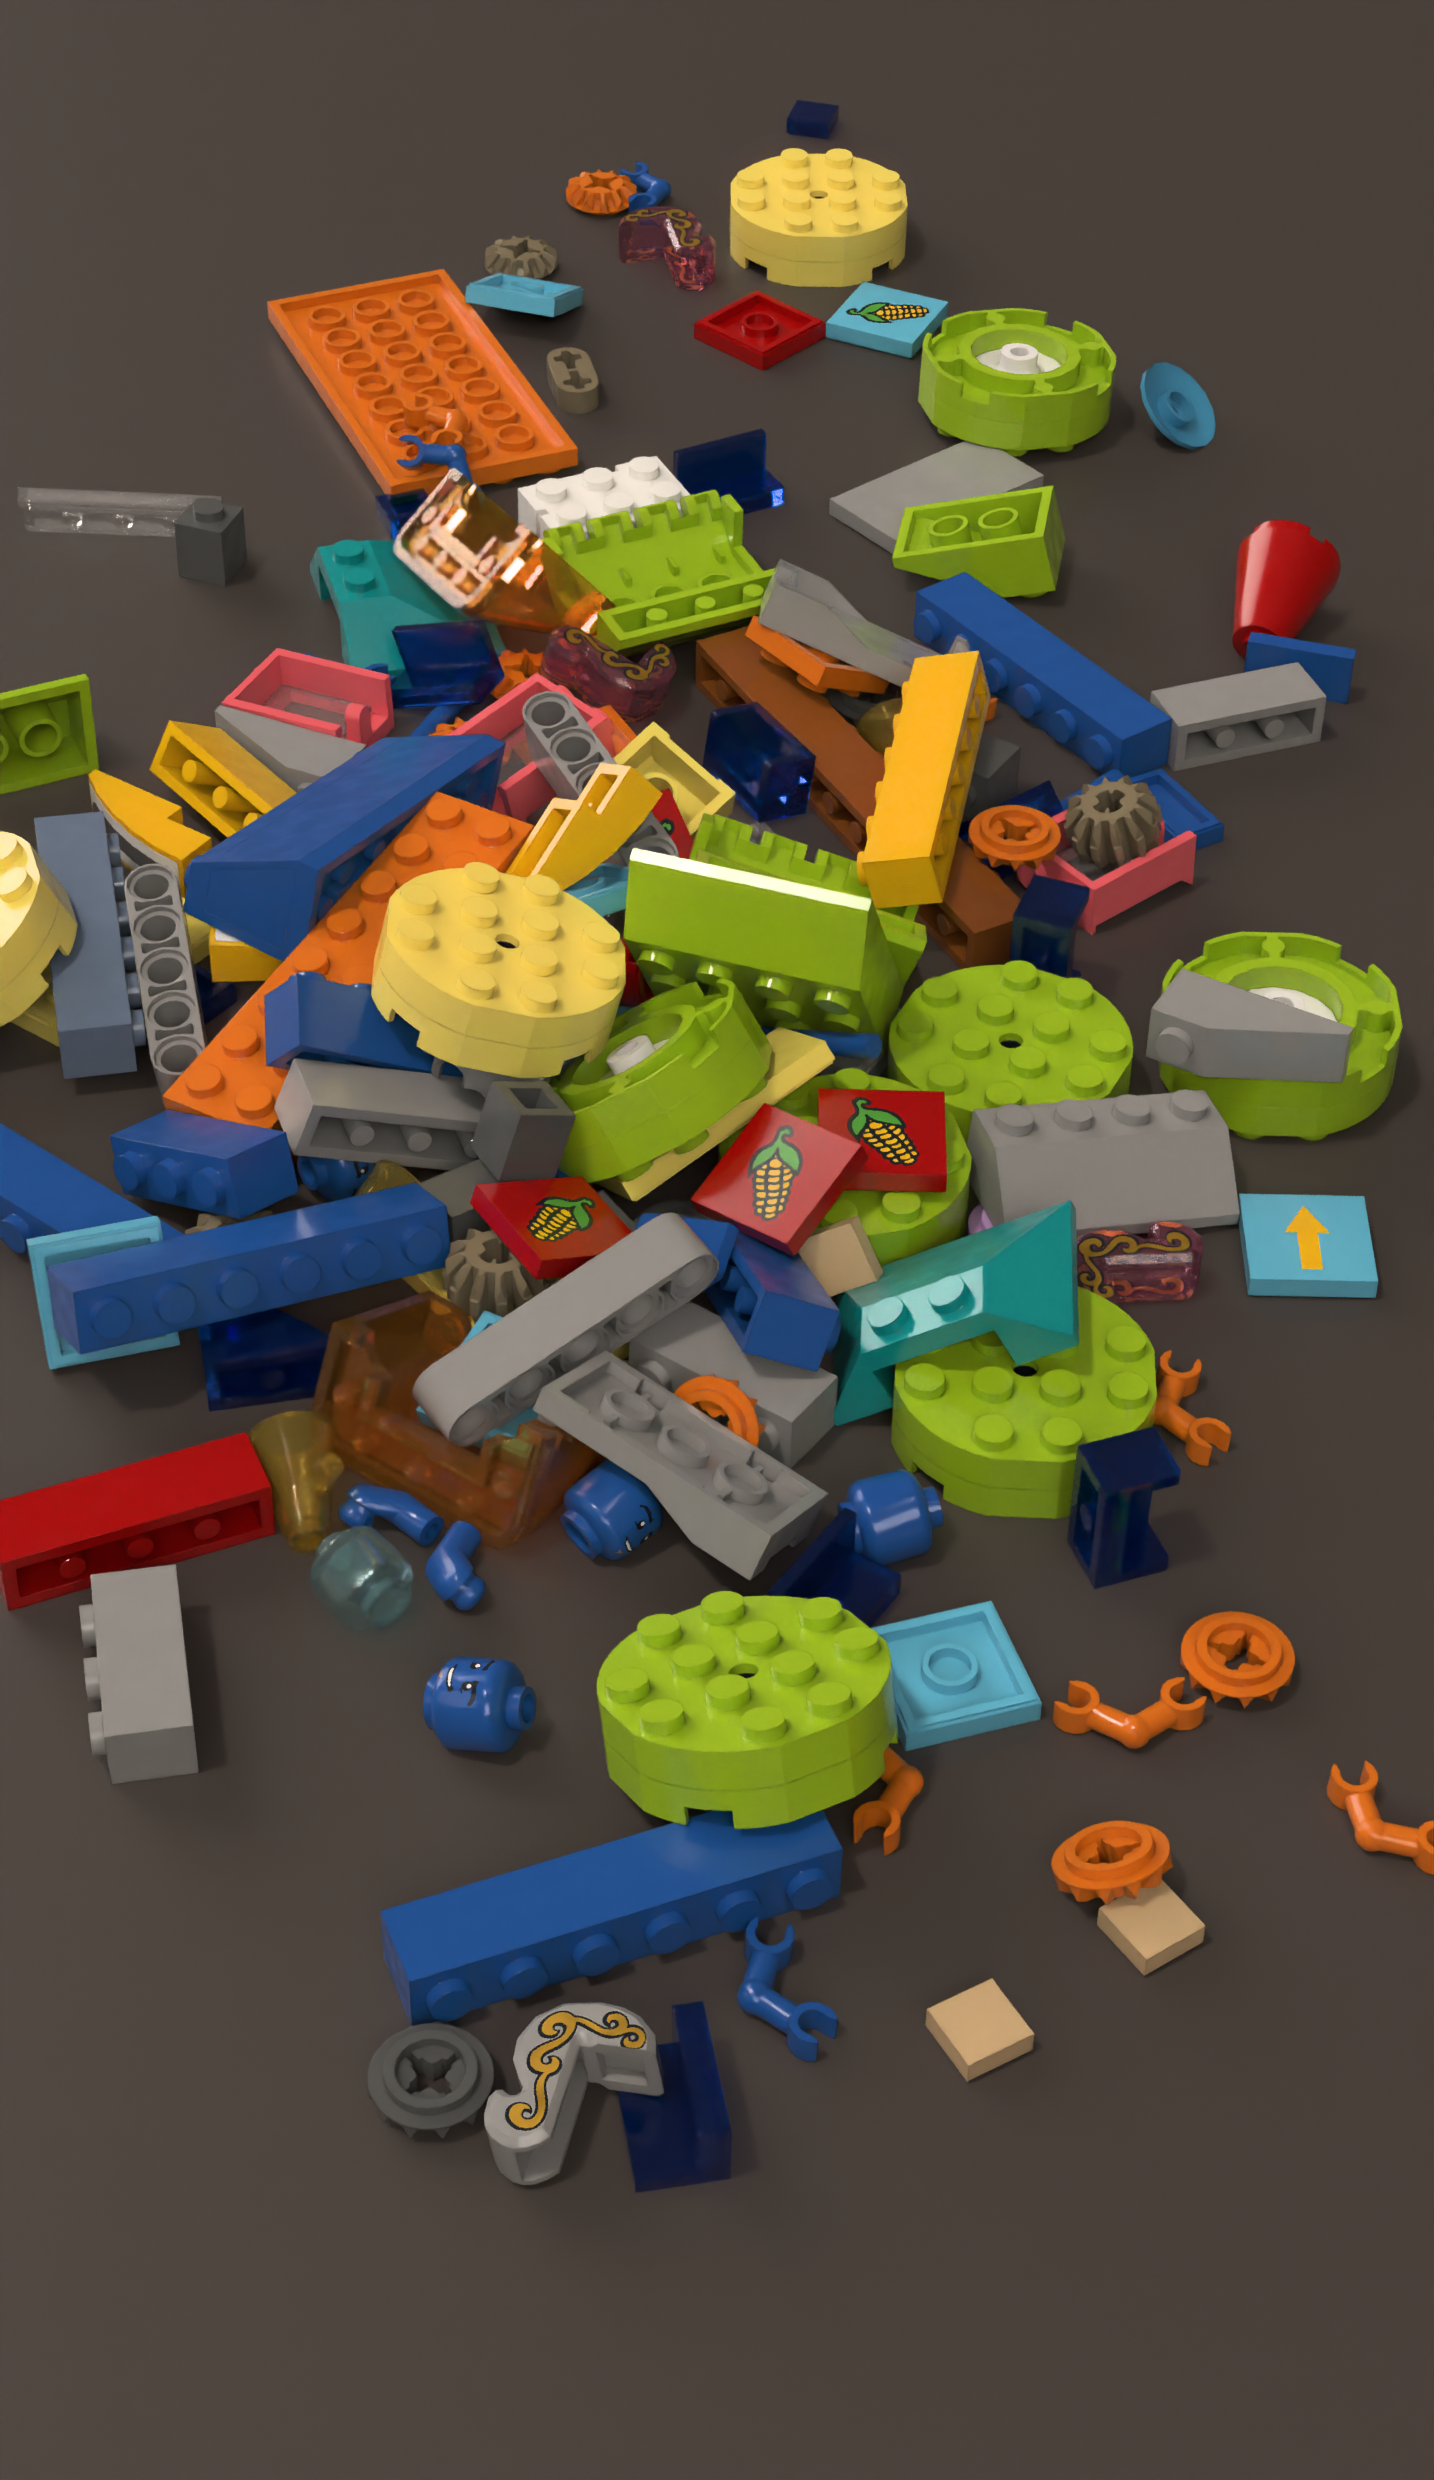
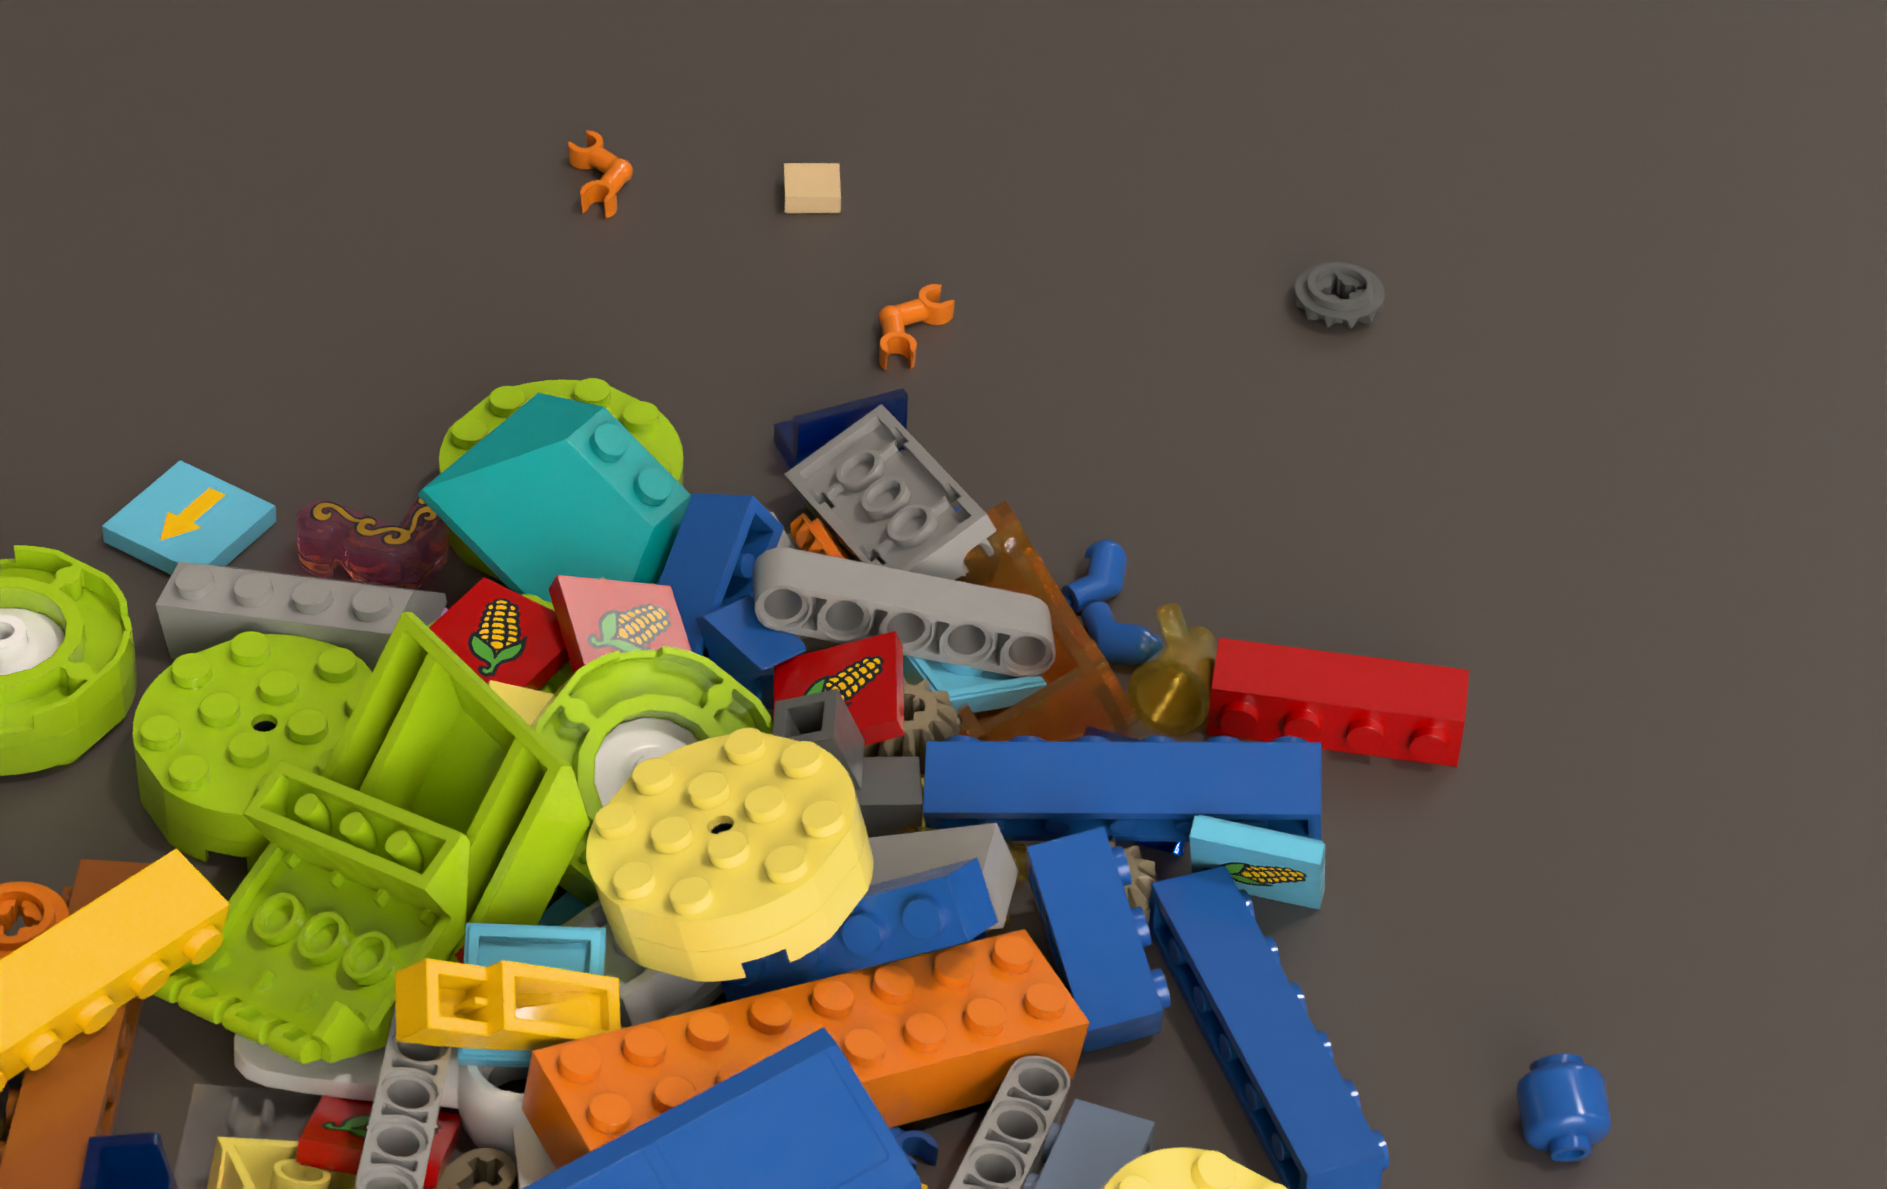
camera: 150 degrees left, 0 degrees up
light grey brick [79,1564,199,1784] -> none
clear light blue head [309,1526,414,1630] -> none
blue brick [380,1810,843,2026] -> none
blue head [423,1656,536,1754] -> none
light grey animal [484,2002,664,2185] -> none
lime piece [597,1591,899,1829] -> none
clear blue panel [616,2001,732,2193] -> none
blue arm [737,1916,838,2062] -> none
blue head [837,1469,943,1567] -> none
medium azure tile [871,1600,1042,1751] -> none
tan tile [925,1978,1034,2082] -> none
clear blue panel [1009,874,1090,978] -> none
orange gear [1051,1821,1173,1905] -> none
orange arm [1052,1677,1207,1749] -> none
clear blue panel [1067,1426,1181,1589] -> none
light grey slope [1146,968,1354,1083] -> none
orange arm [1153,1350,1232,1467] -> none
orange gear [1180,1611,1295,1709] -> none

